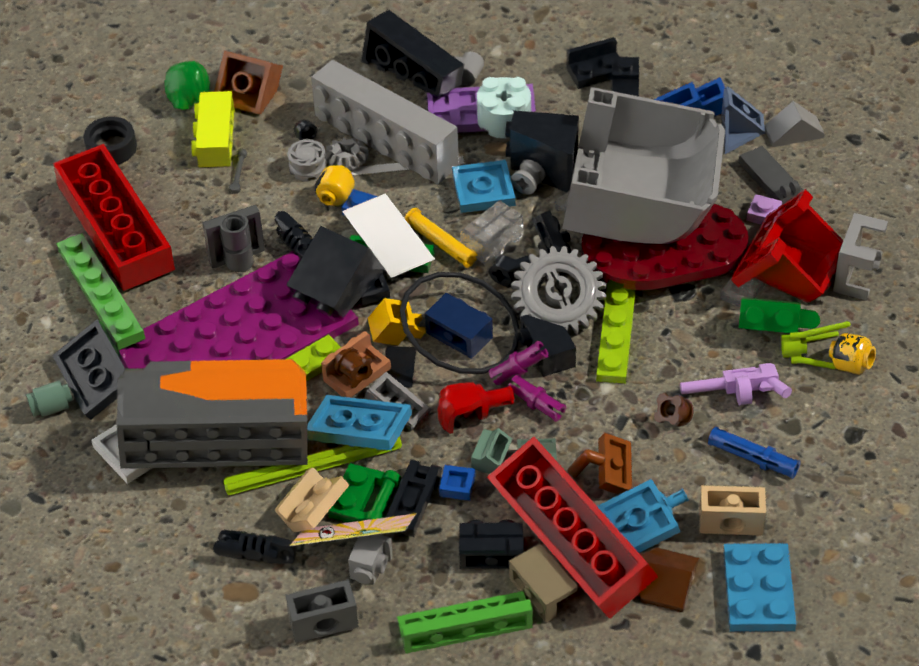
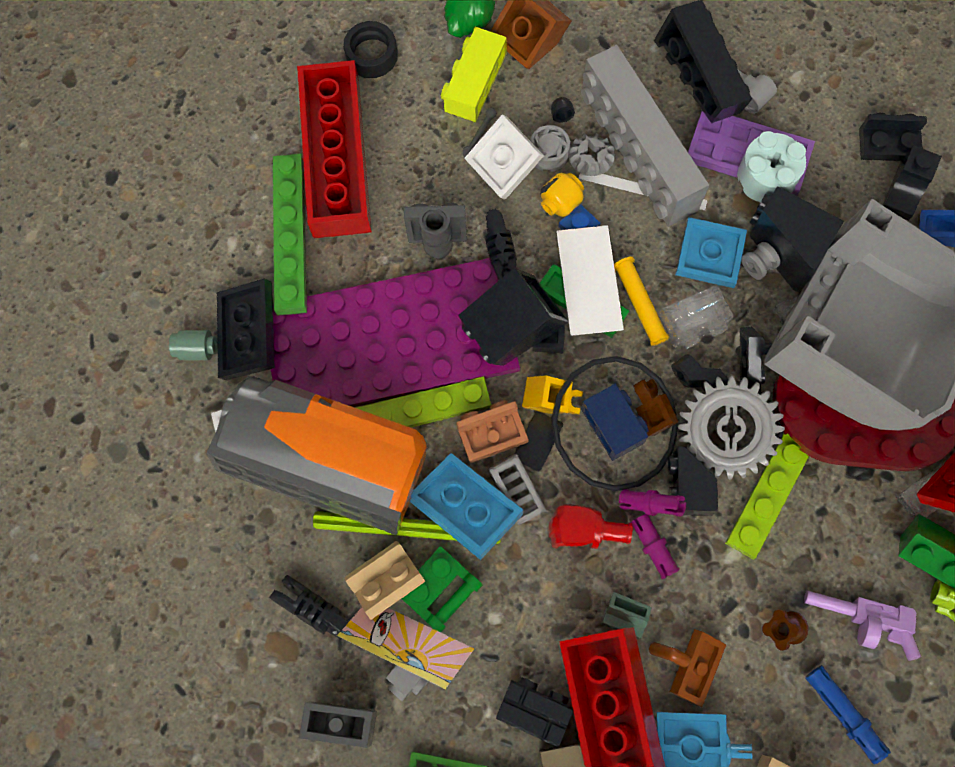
camera: 25 degrees right, 25 degrees up
reddish brown brick [335,347,373,388] -> none
black plate [386,459,442,537] -> none
blue plate [439,465,475,501] -> none
sand green piece [471,428,512,474] -> none
none -> white plate [465,114,544,199]
none -> reddish brown plate [633,379,679,437]

